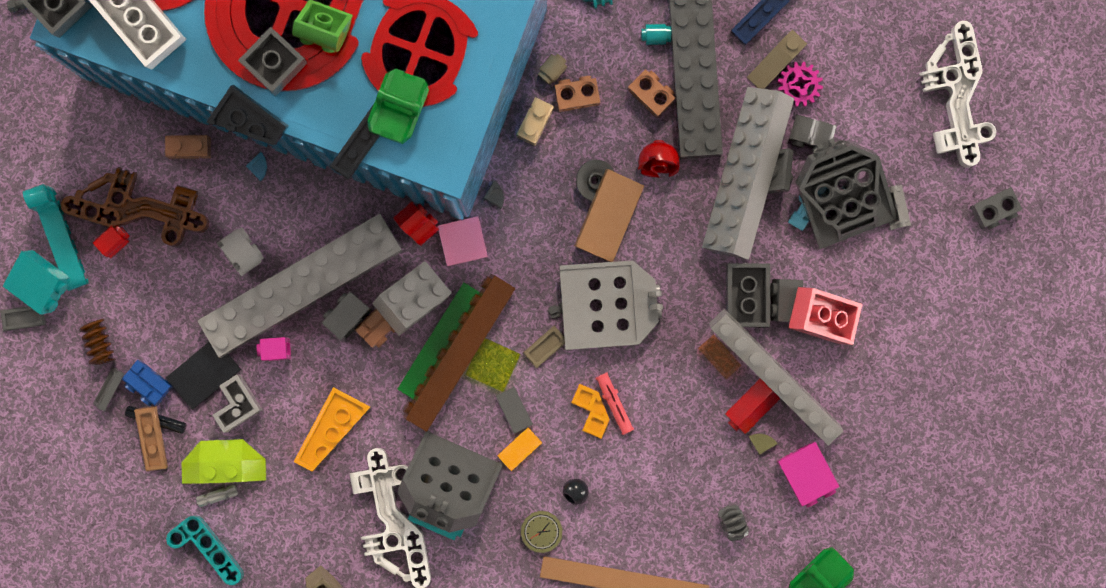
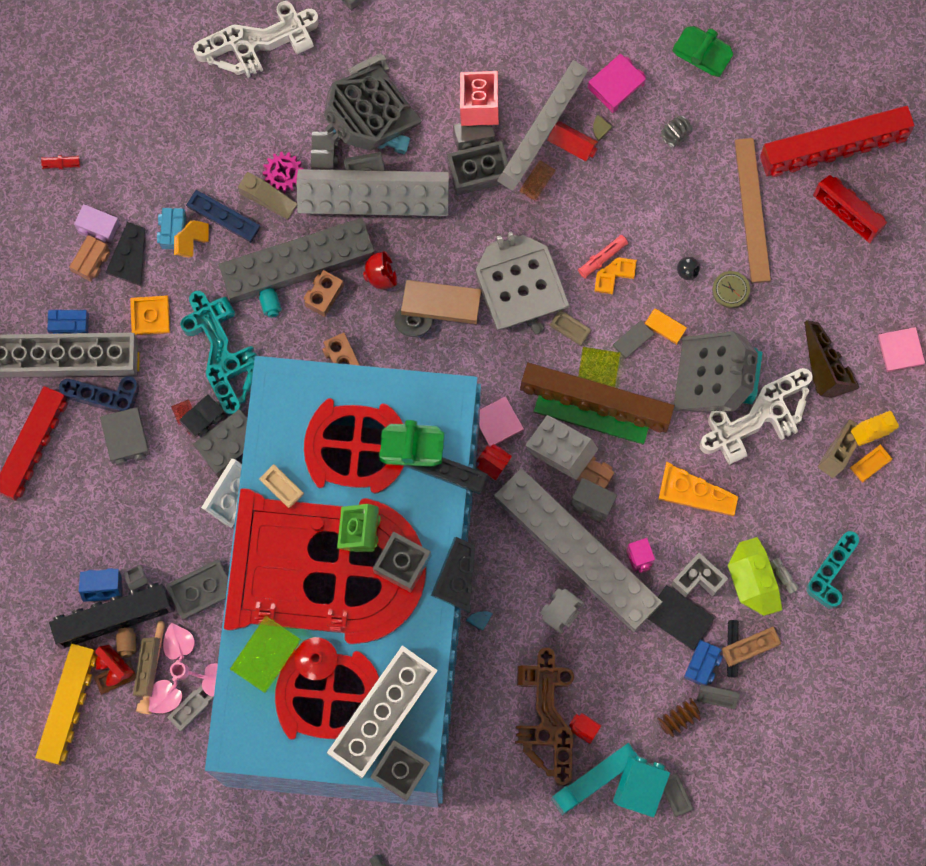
camera: 100 degrees left, 10 degrees down
nougat brick [165,135,211,159] -> none

